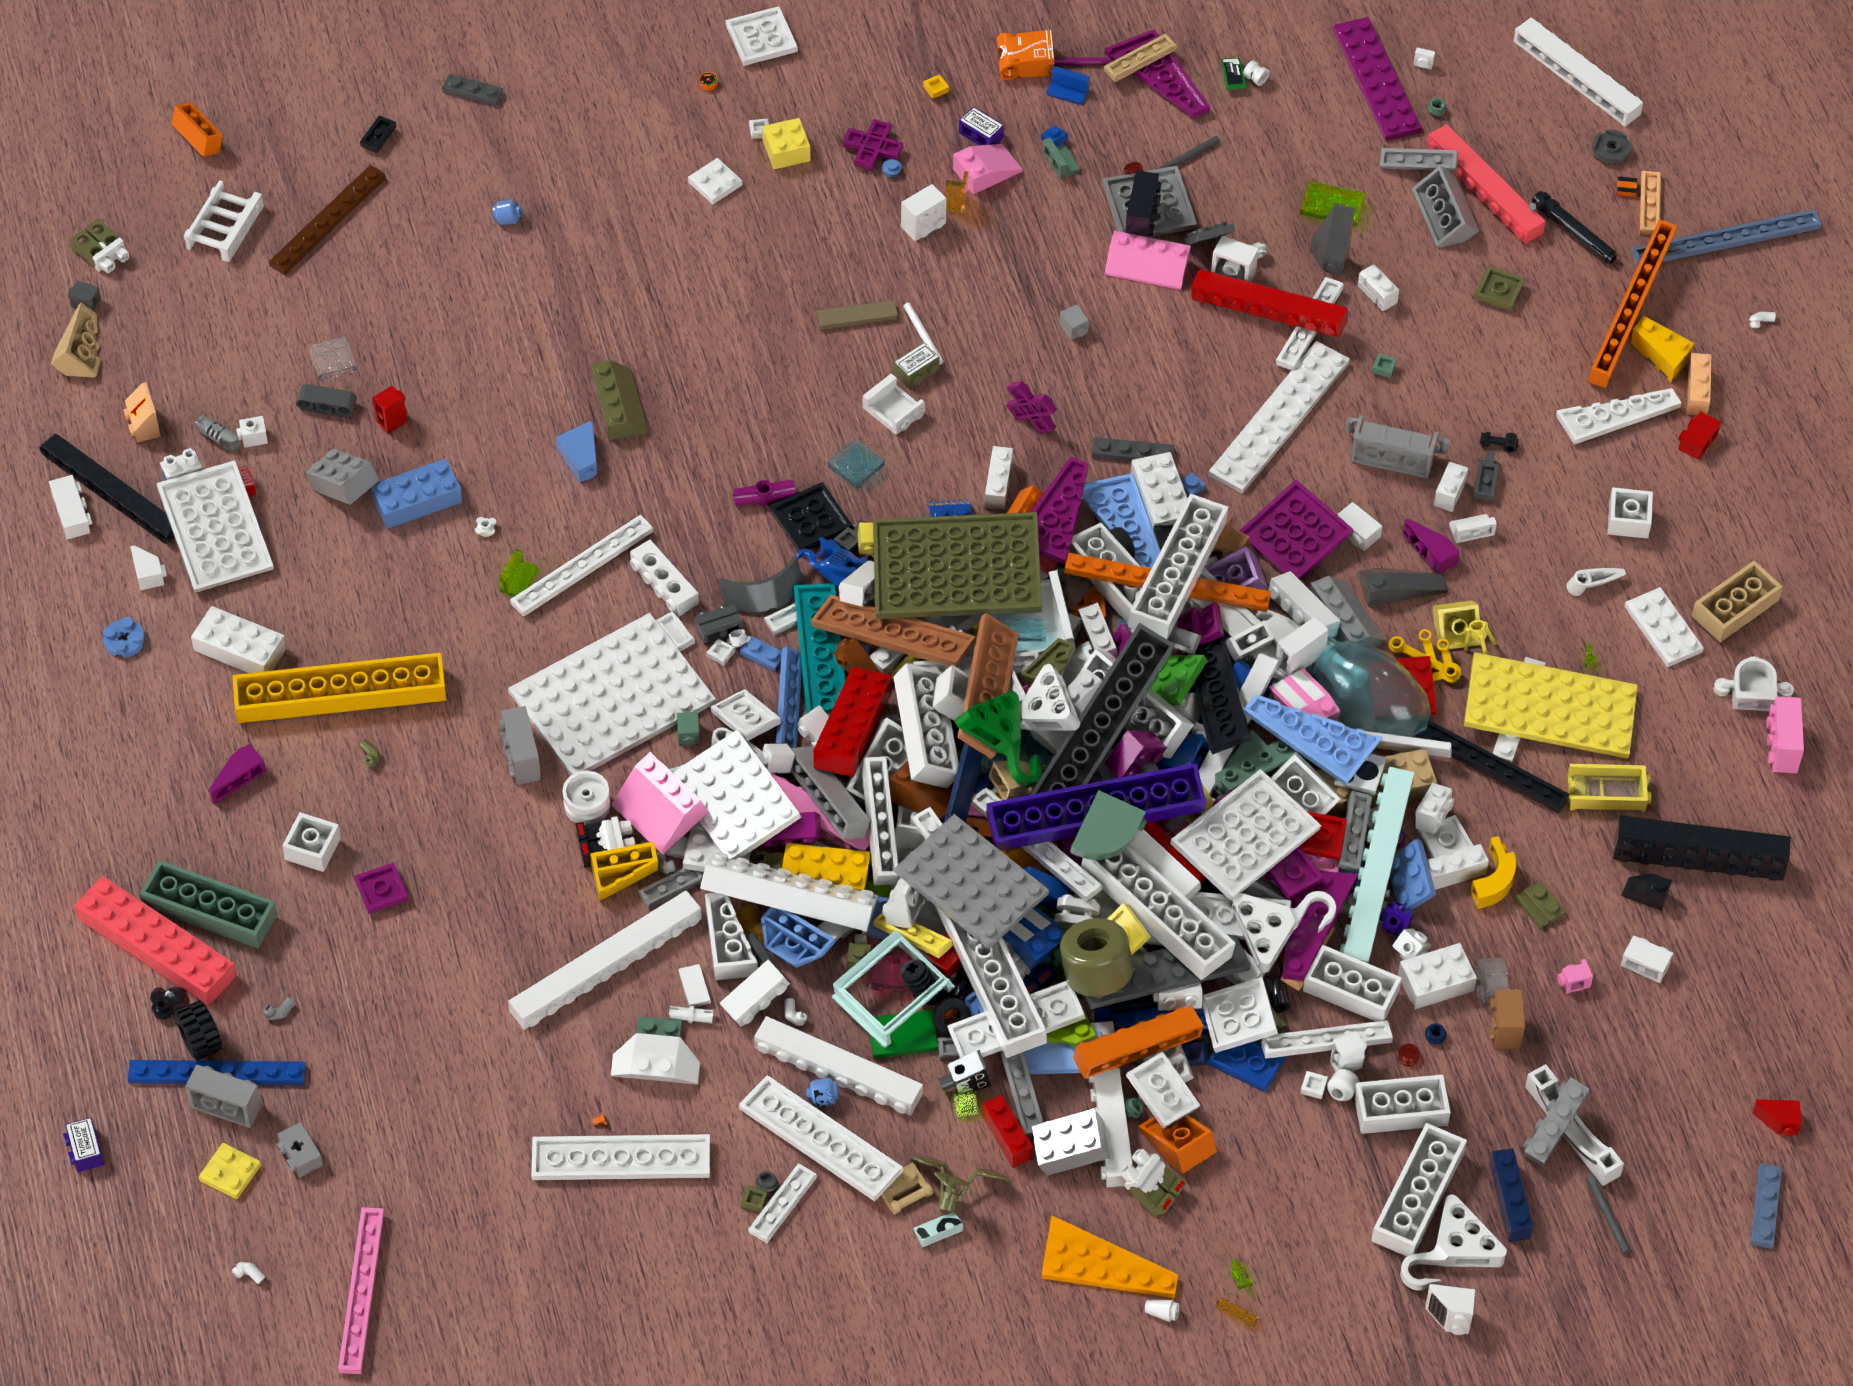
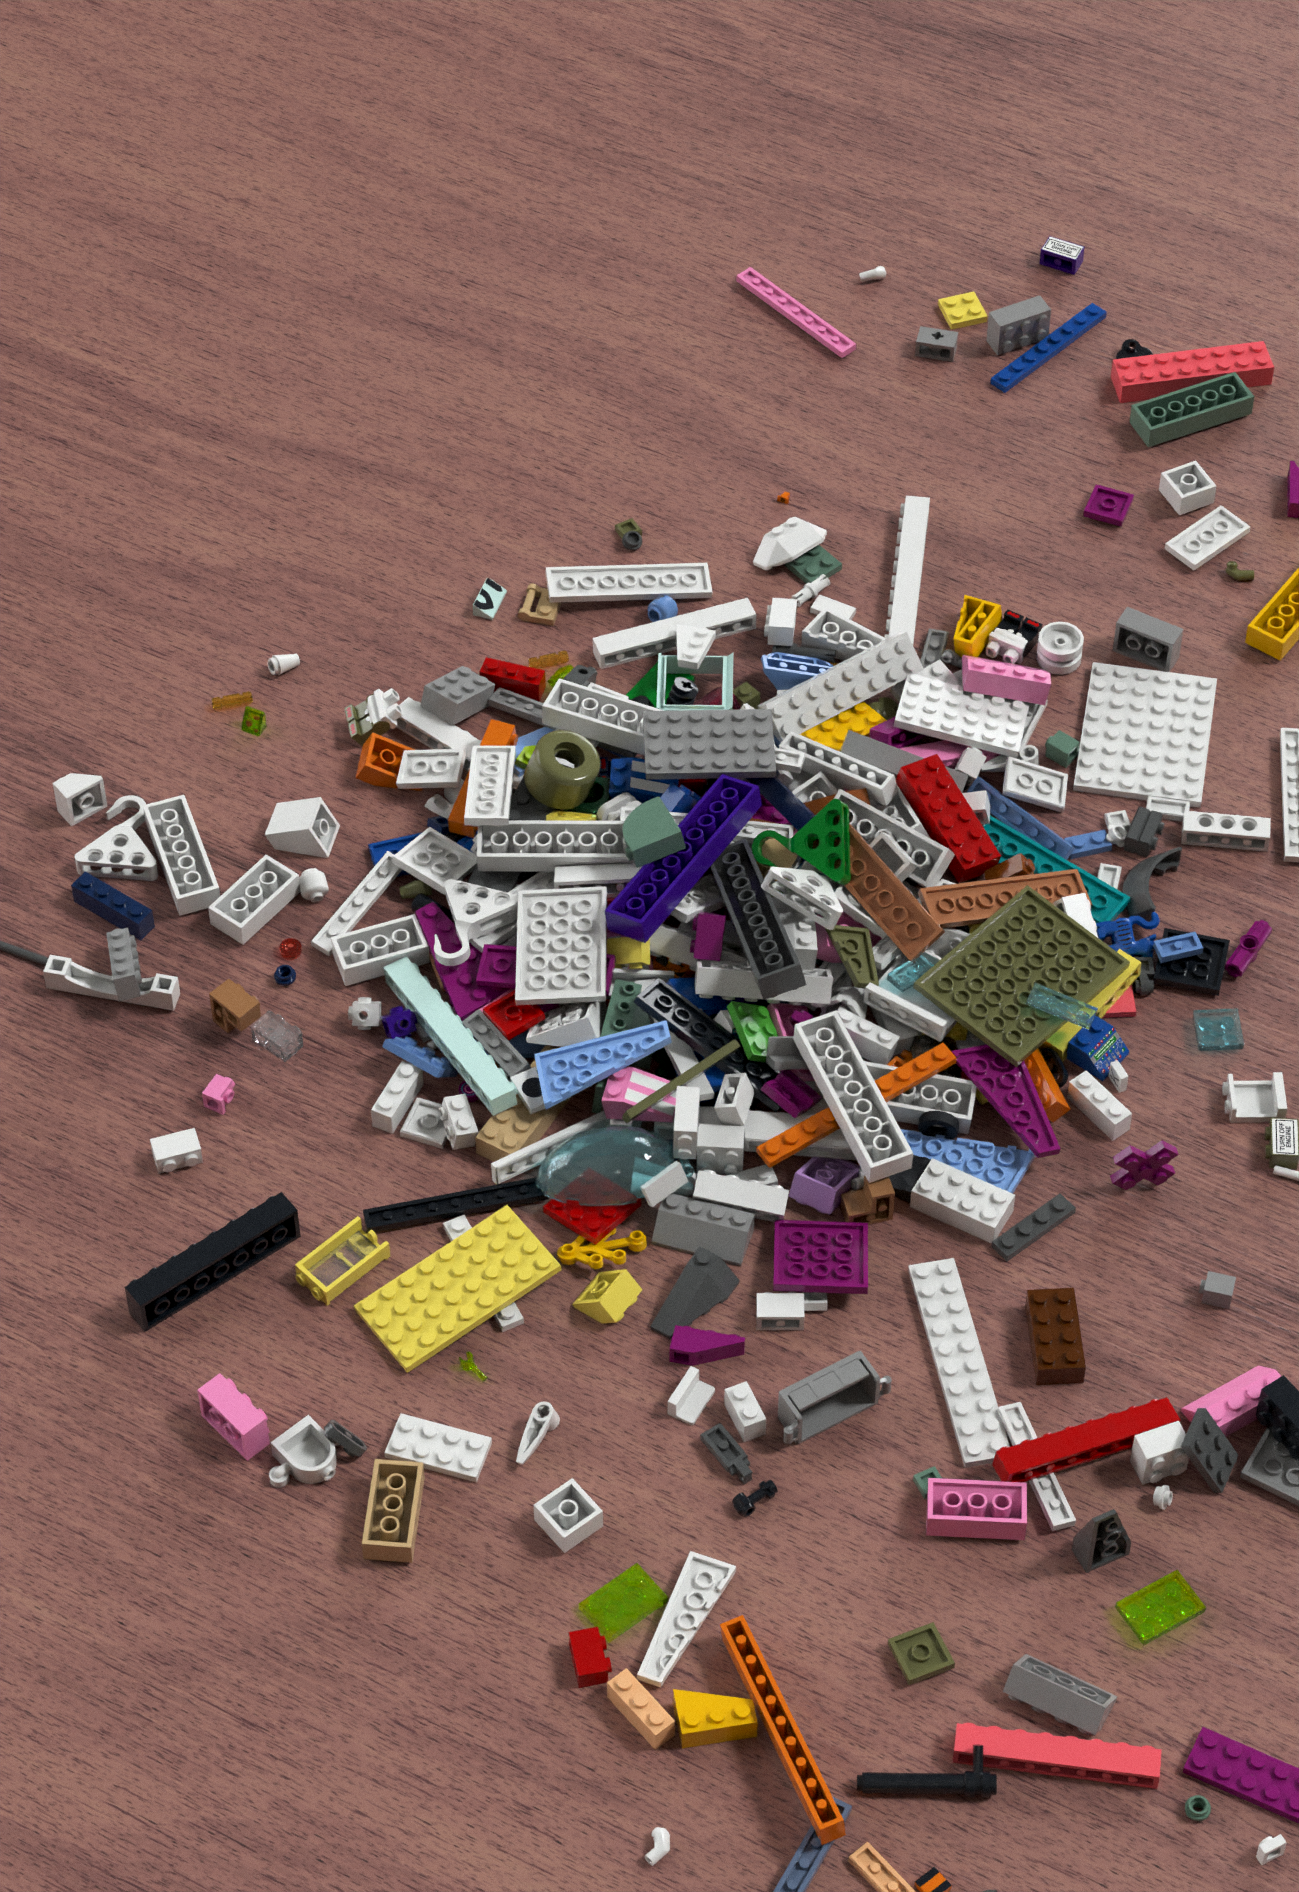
camera: 135 degrees right, 5 degrees down
black tyre [175,1000,222,1061] -> none
light grey arm [263,997,295,1020] -> none
white plate [531,1134,710,1180] -> none
white tile [748,1163,817,1243] -> none
white arm [784,998,807,1026] -> none
olive plant [909,1156,1012,1212] -> none
light orange wing [1041,1215,1178,1298] -> none
medium blue plate [1181,472,1206,497] -> none
white plate [1300,1071,1328,1099] -> none
white brick [1330,1031,1367,1072] -> none
white brick [1358,264,1399,311] -> none
light grey plate [1380,148,1459,171] -> none
white brick [1398,943,1477,1010] -> none
light yellow plant [1464,620,1497,655] -> none
yellow arch [1470,836,1516,909] -> none
olive plate [1515,881,1566,930] -> none
black slope [1621,873,1672,911] -> none
none -> white slope [265,797,340,858]
none -> dark grey plate [324,1420,367,1457]
none -> white plate [464,746,516,827]
none -> clear yellow axle [528,650,569,669]
none -> clear neon green plate [579,1563,668,1643]
none -> olive tile [622,1040,740,1124]
none -> white tile [640,1161,688,1207]
none -> white wing [676,624,716,670]
none -> bright pink slope [926,1478,1027,1540]
none -> reddish brown brick [1025,1288,1086,1385]
none -> clear light blue plate [1026,983,1098,1030]
none -> white tile [1108,1060,1128,1093]
none -> medium blue plate [1153,932,1203,963]
none -> white plate [1165,506,1250,570]

